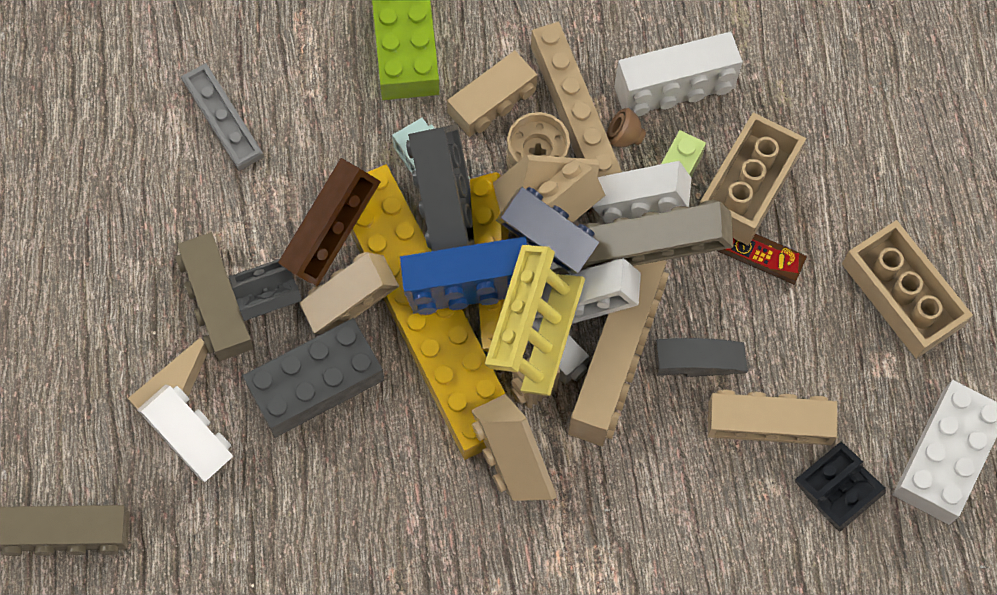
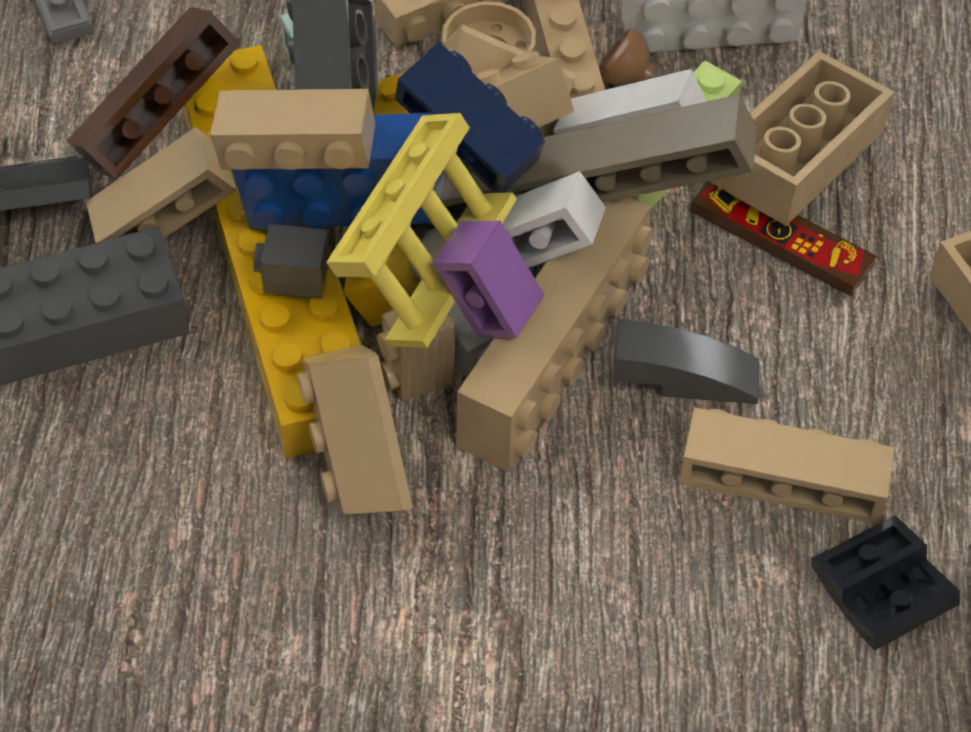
camera: 10 degrees right, 15 degrees down
none -> tan brick [210,89,376,170]
none -> dark grey brick [254,224,330,299]
none -> medium lavender brick [432,221,544,338]

